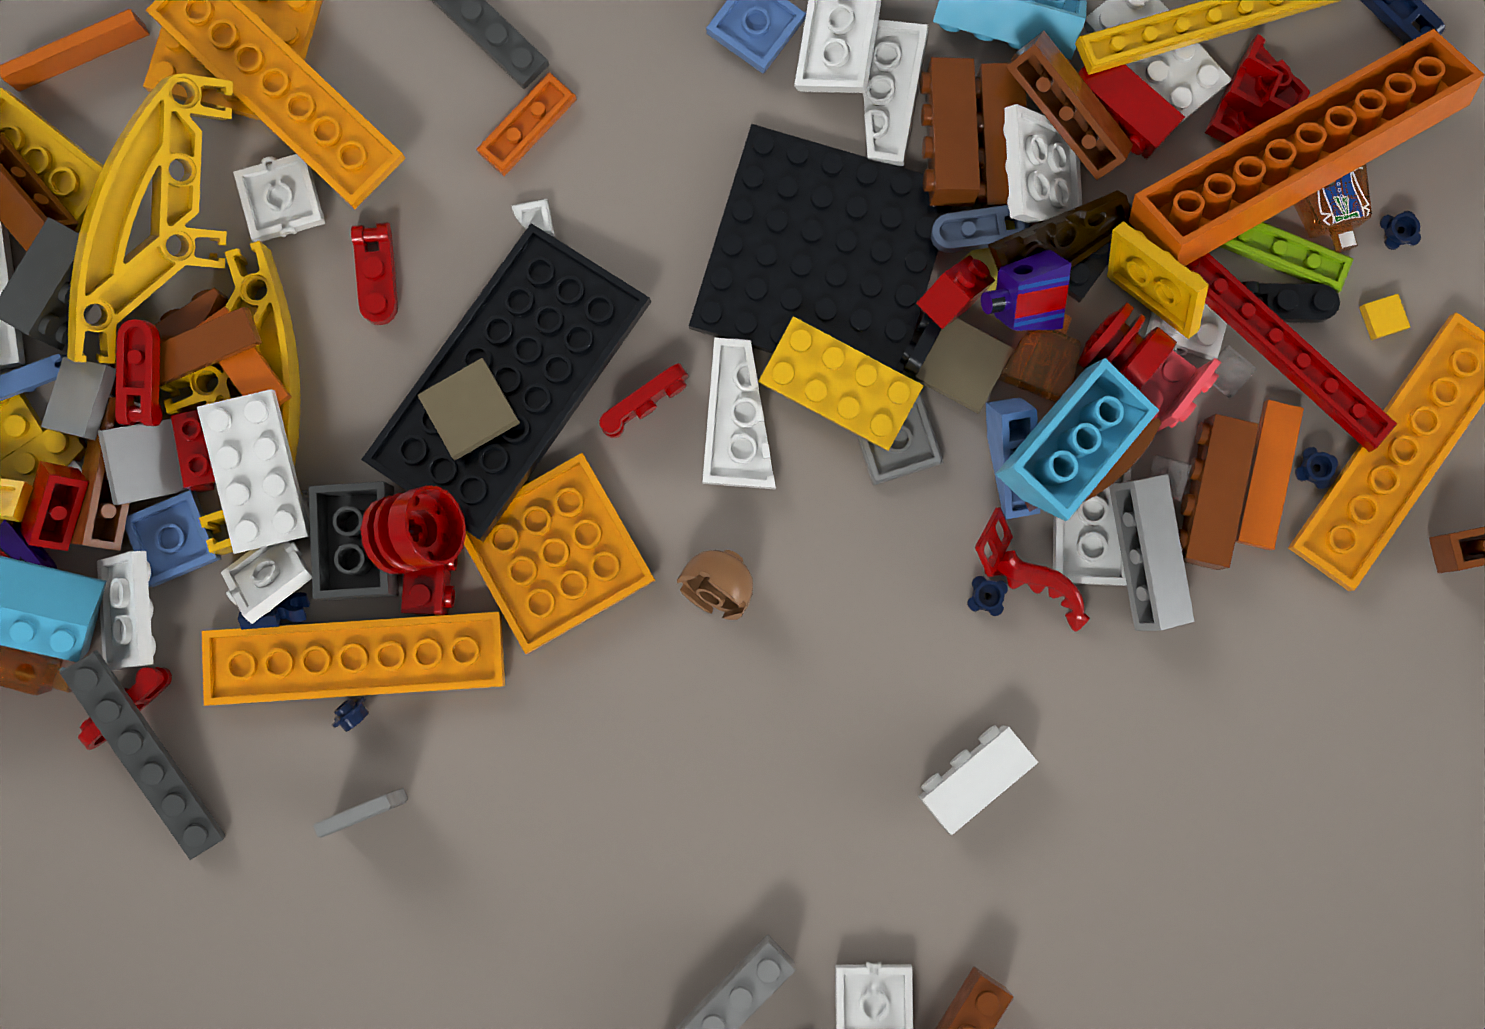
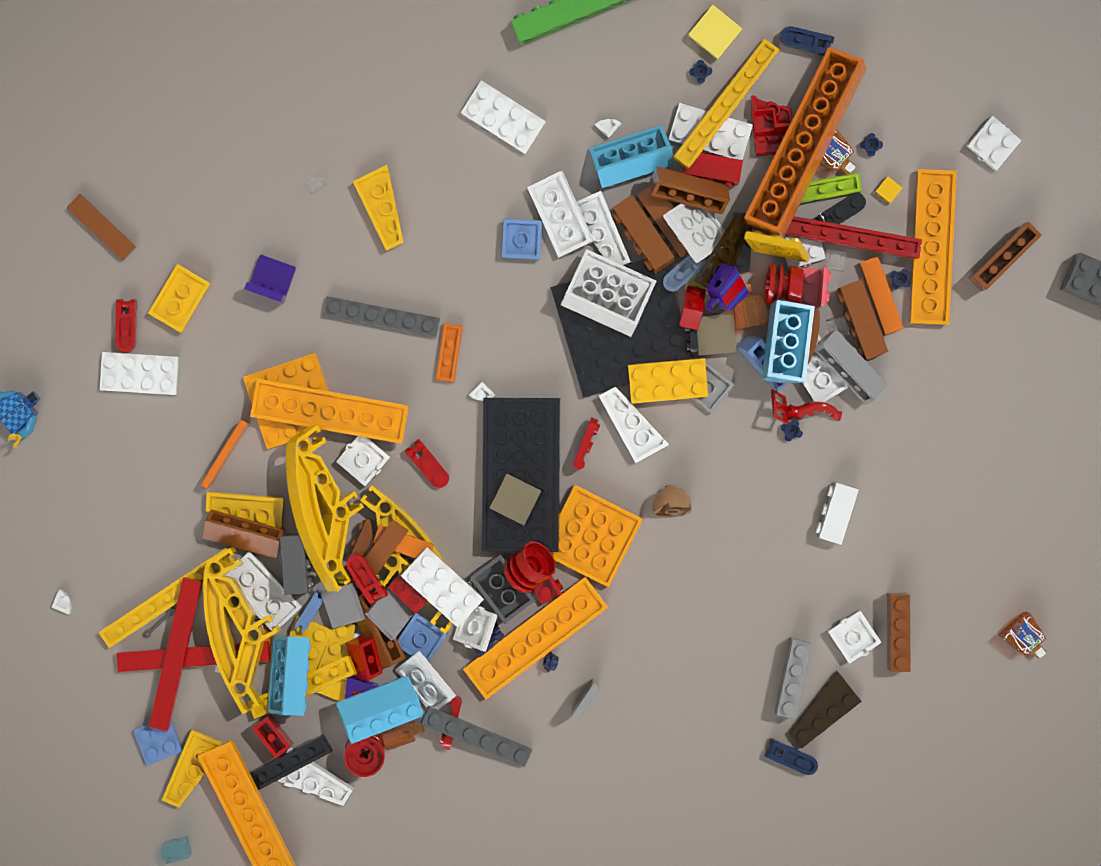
camera: 35 degrees left, 5 degrees up
none -> white slope [561,249,656,337]

